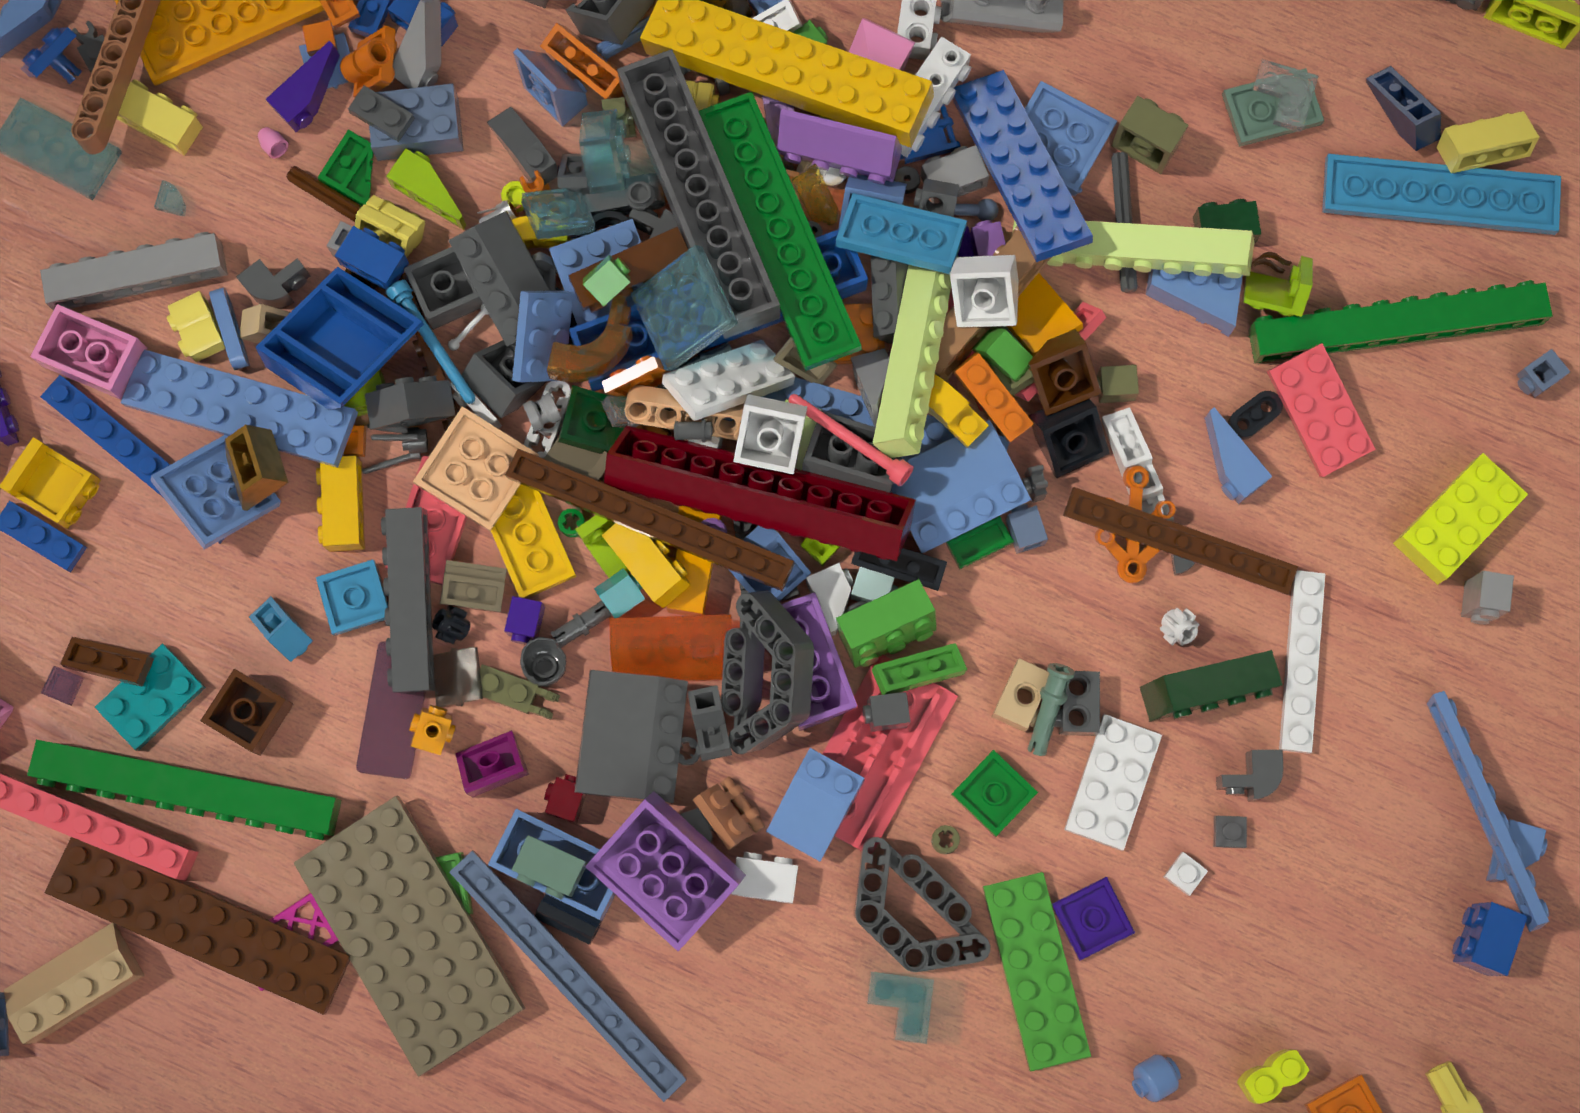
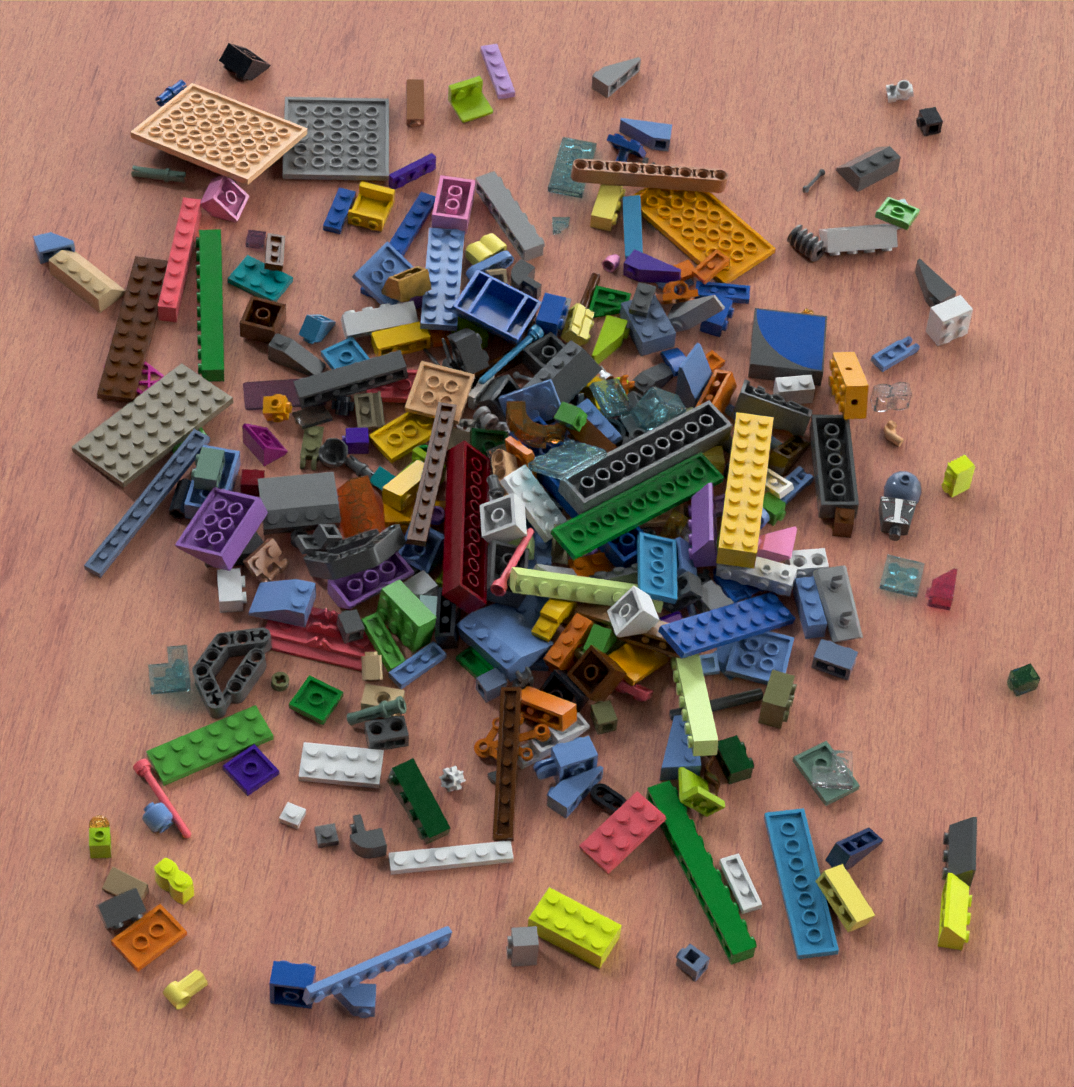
camera: 70 degrees right, 25 degrees down
none -> coral piece [133,759,191,839]
none -> dark grey slope [268,333,326,376]
none -> white brick [341,301,418,340]
none -> tan brick [361,651,383,680]
none -> medium blue plate [389,641,447,689]
none -> orange brick [521,686,577,732]
none -> medium blue brick [533,736,598,784]
none -> dark azure tile [623,195,643,259]
none -> blue slope [660,348,686,377]
none -> orange plate [705,350,725,374]
none -> white plate [719,853,762,914]
none -> medium blue brick [792,576,827,639]
none -> sand blue brick [811,639,858,680]

